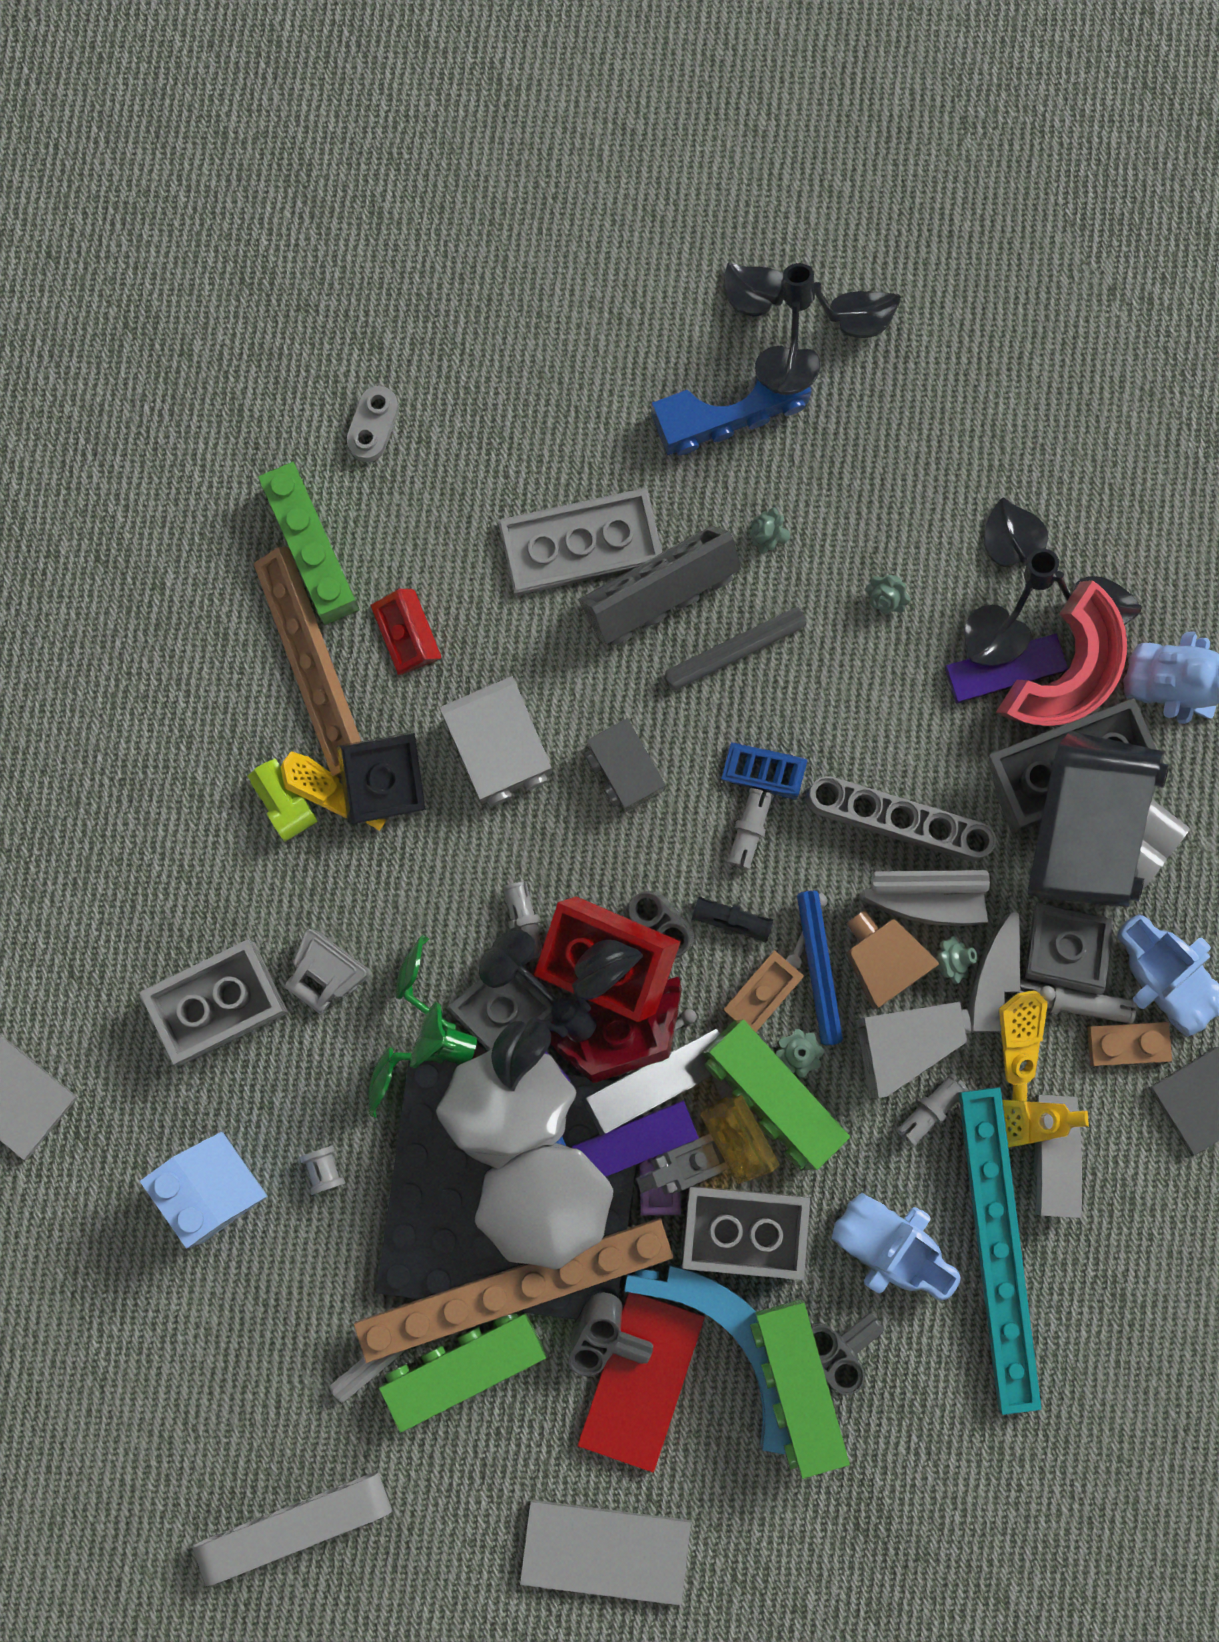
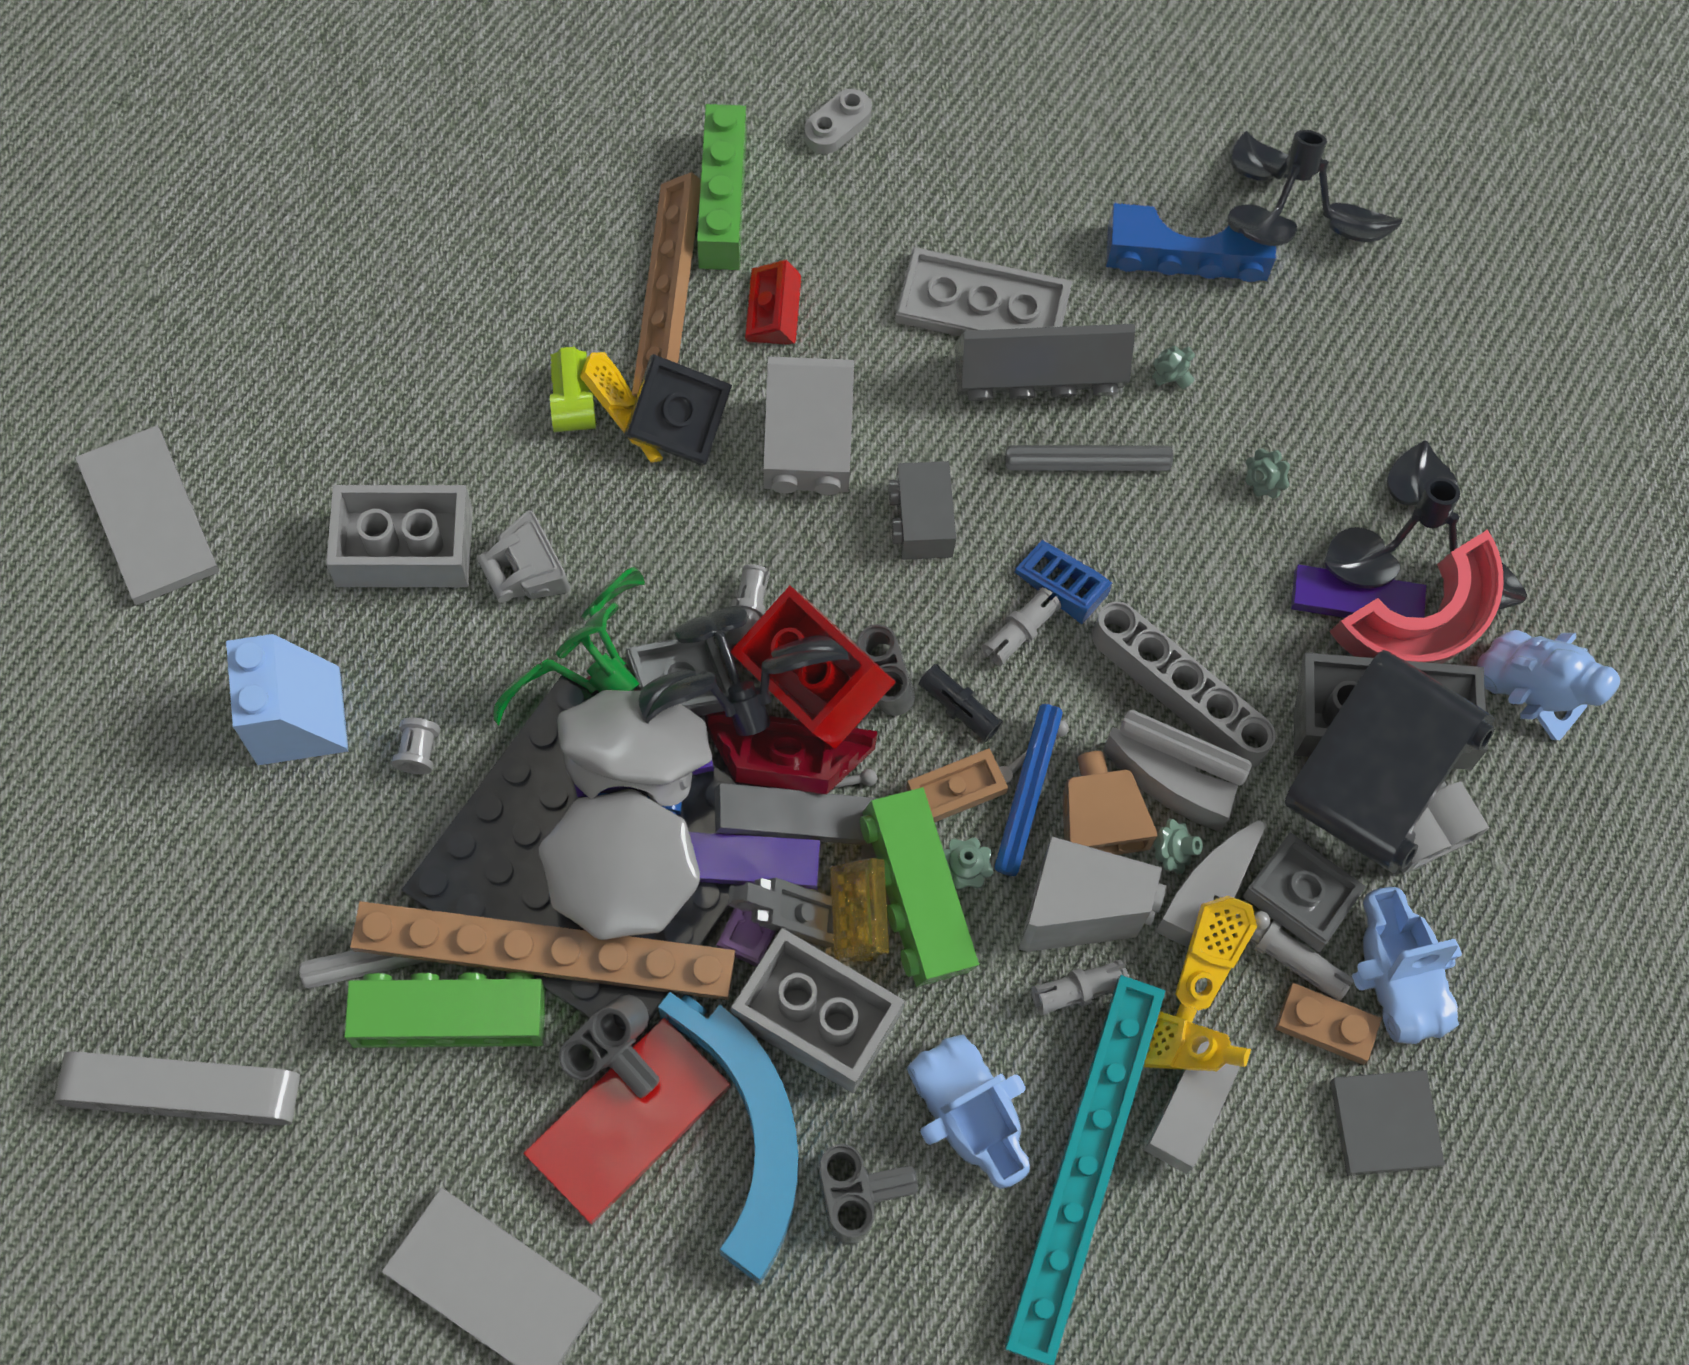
camera: 25 degrees right, 15 degrees down
bright green brick [750,1299,850,1479] -> none

